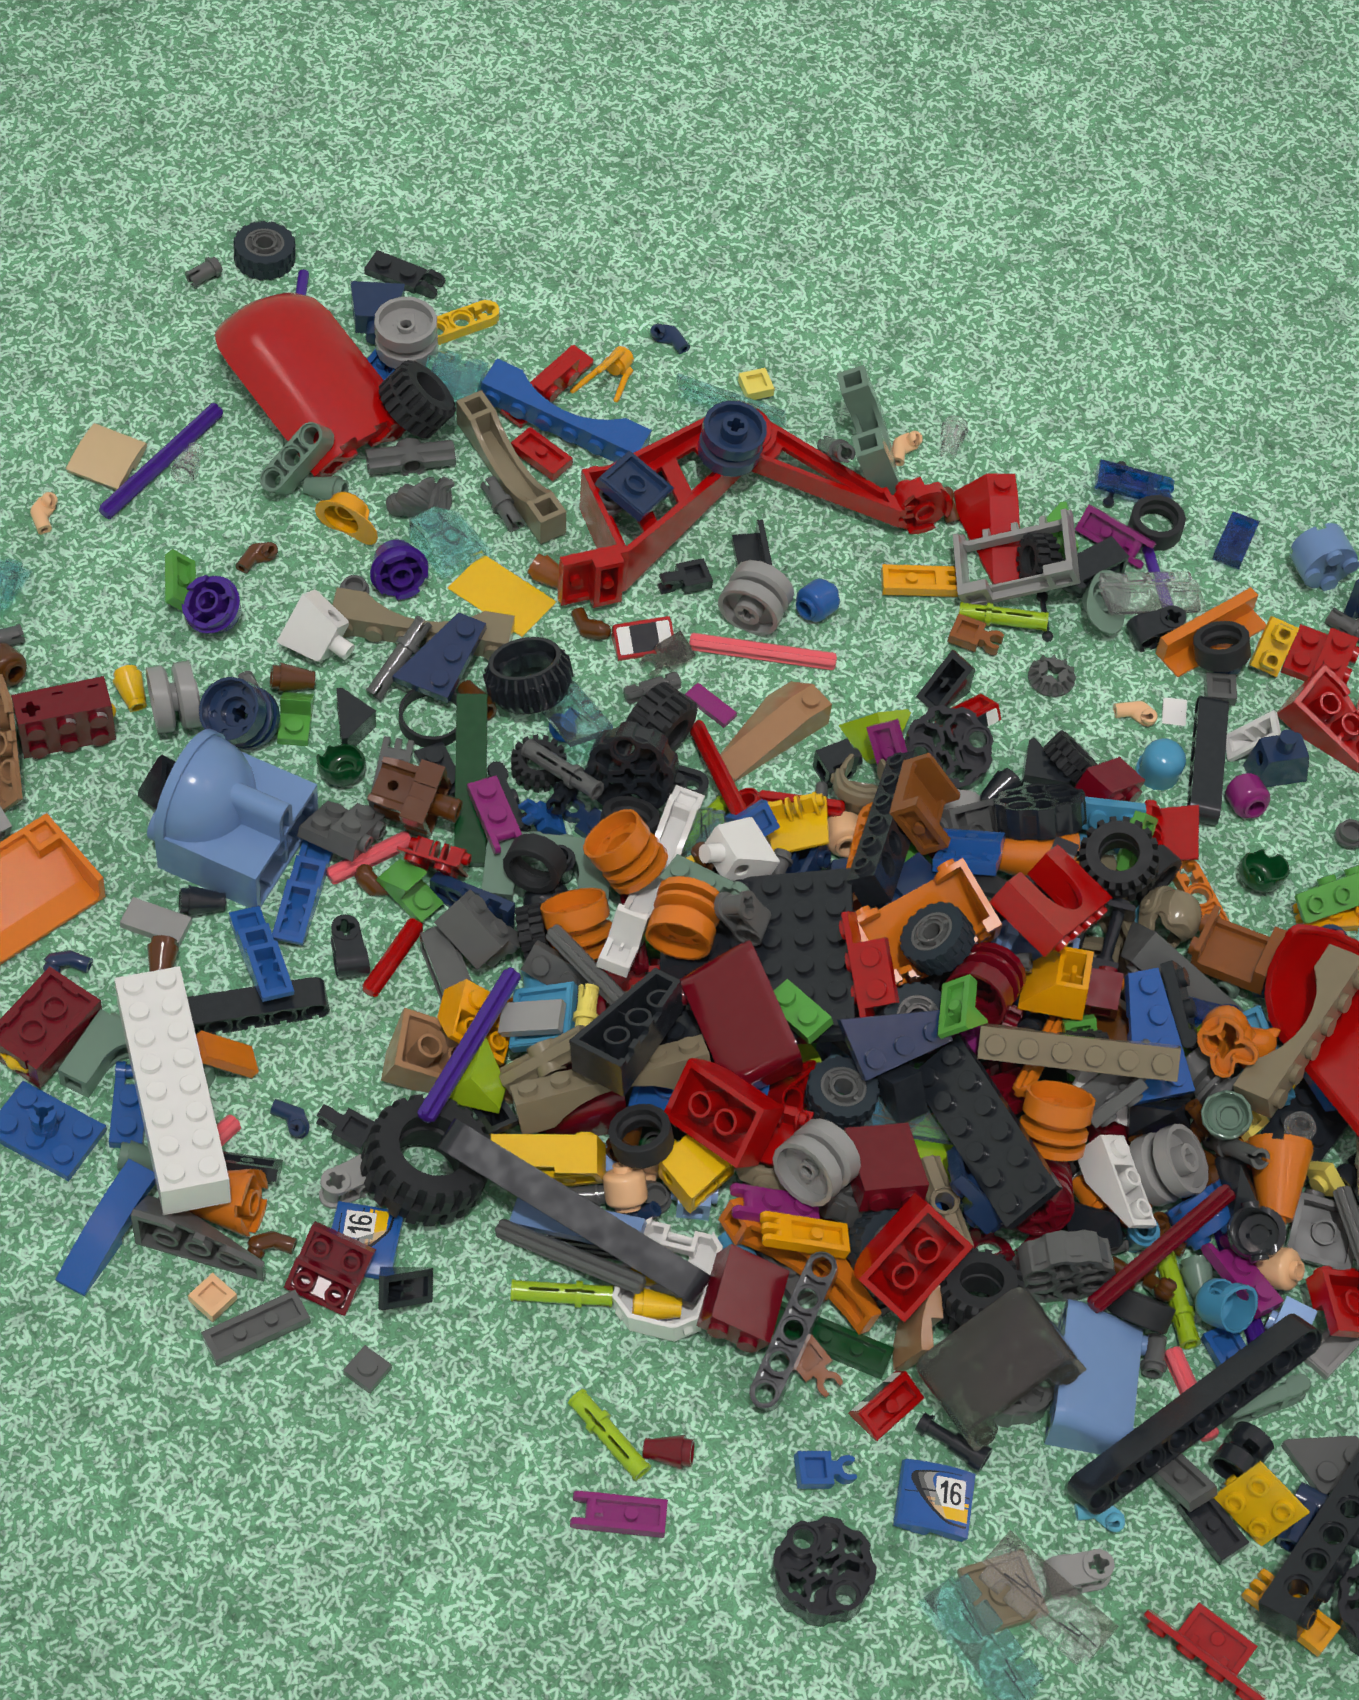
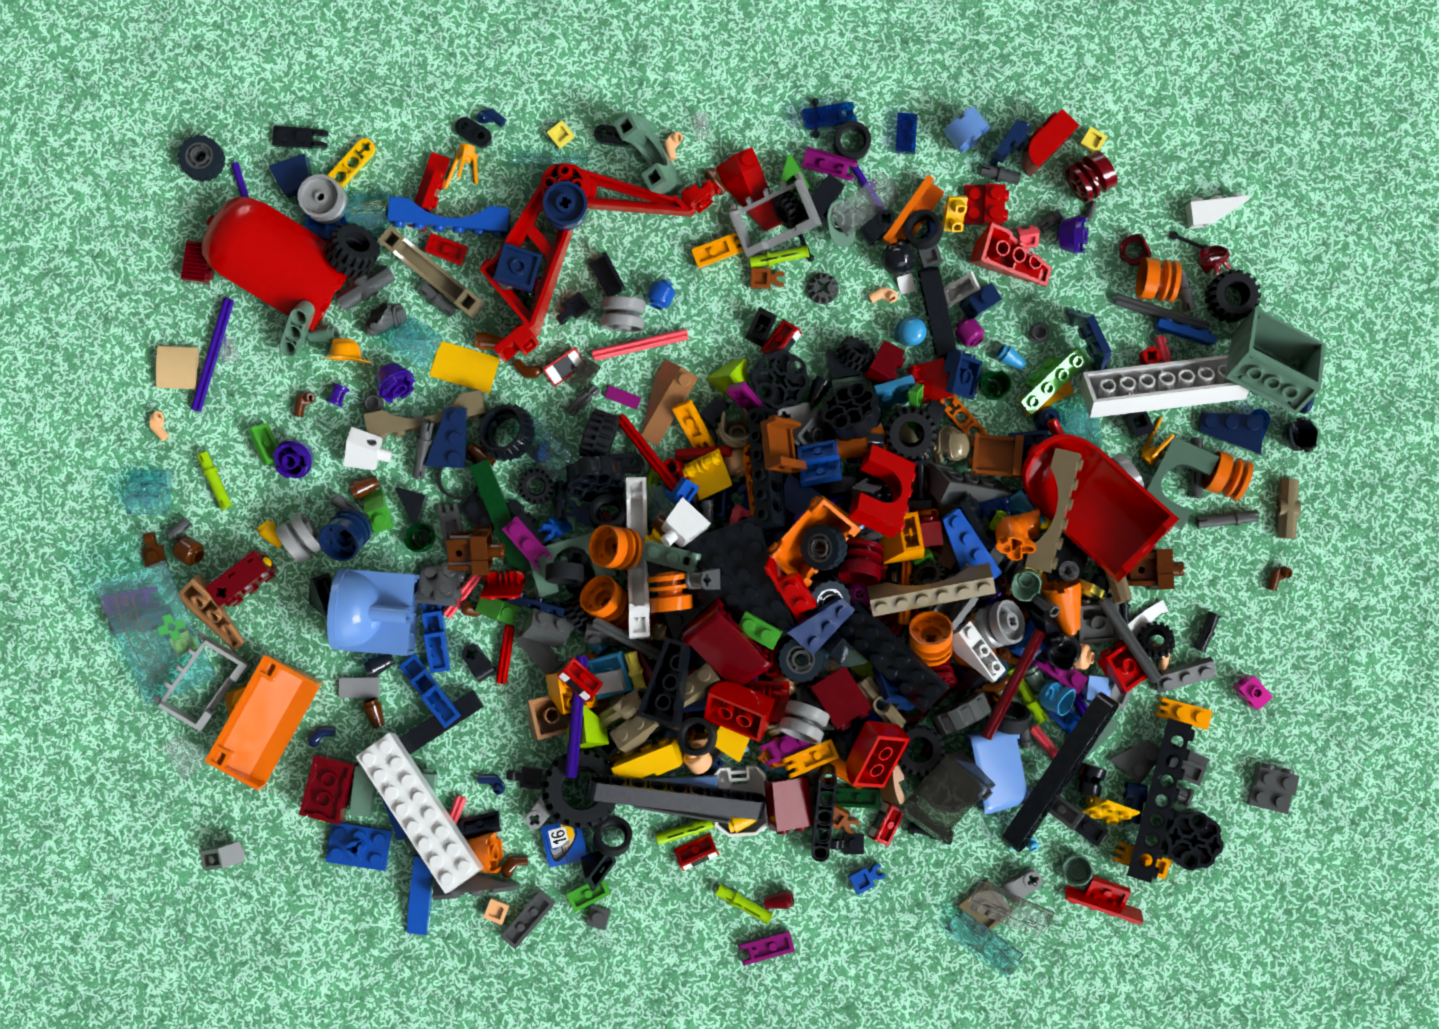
camera: 15 degrees left, 30 degrees up
dark grey pin [185,257,223,288] -> none
orange tile [196,1030,259,1078] -> none
dark red slope [283,1221,377,1316] -> none
dark grey pin [521,739,604,800] -> none
black connector [770,1516,877,1627] -> none
dark grey pin [817,436,855,463] -> none
blue slope [893,1459,976,1542] -> none
bright green slope [938,974,988,1039] -> none
reddish brown arm [1143,1274,1177,1303] -> none
none -> dark red brick [180,240,214,285]
none -> lime pin [196,451,233,510]
none -> dark purple bush [325,382,350,408]
none -> black plate [455,117,492,148]
none -> red slope [557,657,603,702]
none -> bright green plate [566,879,611,912]
none -> black tyre [593,816,633,857]
none -> black beam [594,125,630,147]
none -> light orange hinge [672,400,715,448]
none -> red slope [673,833,719,871]
none -> black plate [830,833,864,854]
none -> black cap [881,239,916,276]
none -> dark blue plate [944,349,982,400]
none -> dark azure cone [996,344,1027,371]
none -> sand green hair [1062,854,1093,886]

